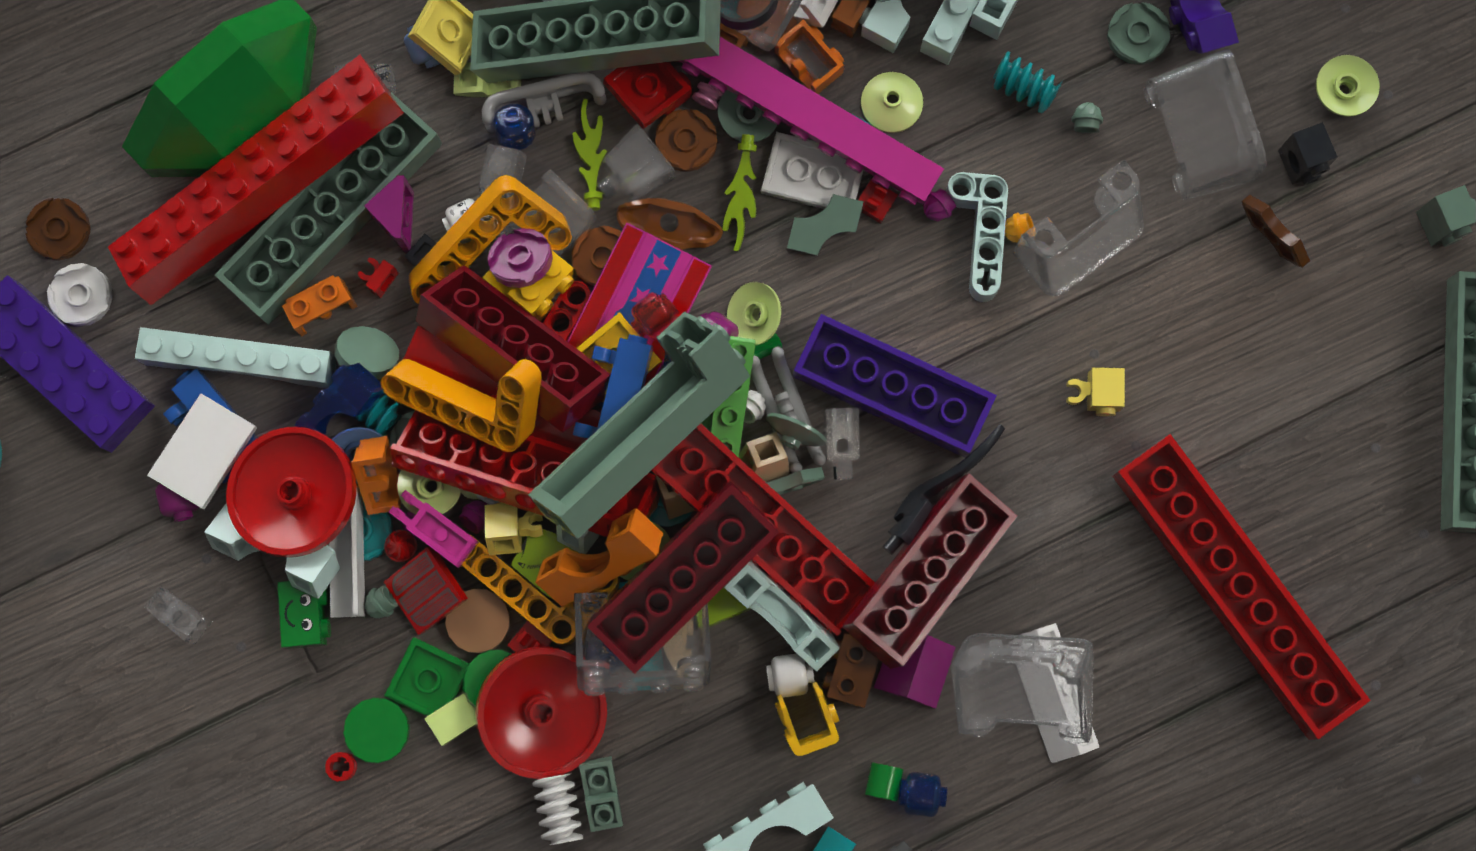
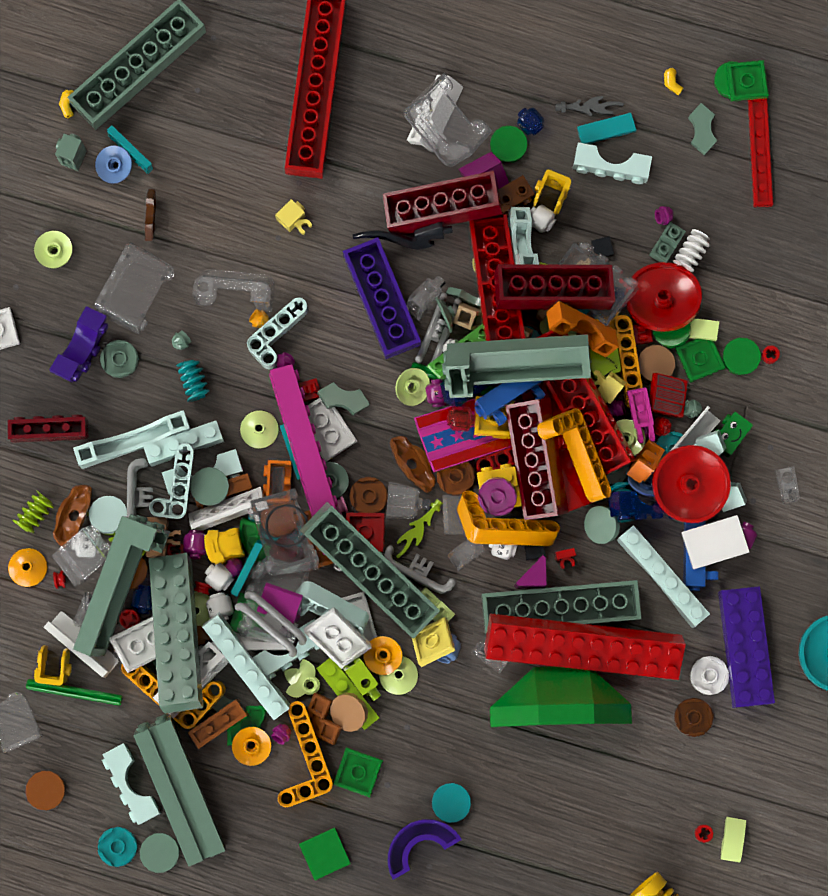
camera: 145 degrees left, 0 degrees up
orange window [282,275,358,336] -> none
clear blue head [493,104,536,151] -> none
lime piece [723,134,757,251] -> none
green brick [865,762,904,801] -> none
black brick [1278,122,1337,185] -> none
none -> medium blue dish [95,146,132,183]
none -> teal tile [107,125,153,174]
none -> green tile [490,126,527,163]
none -> black tile [591,236,614,260]
none -> magenta plate [655,206,674,225]

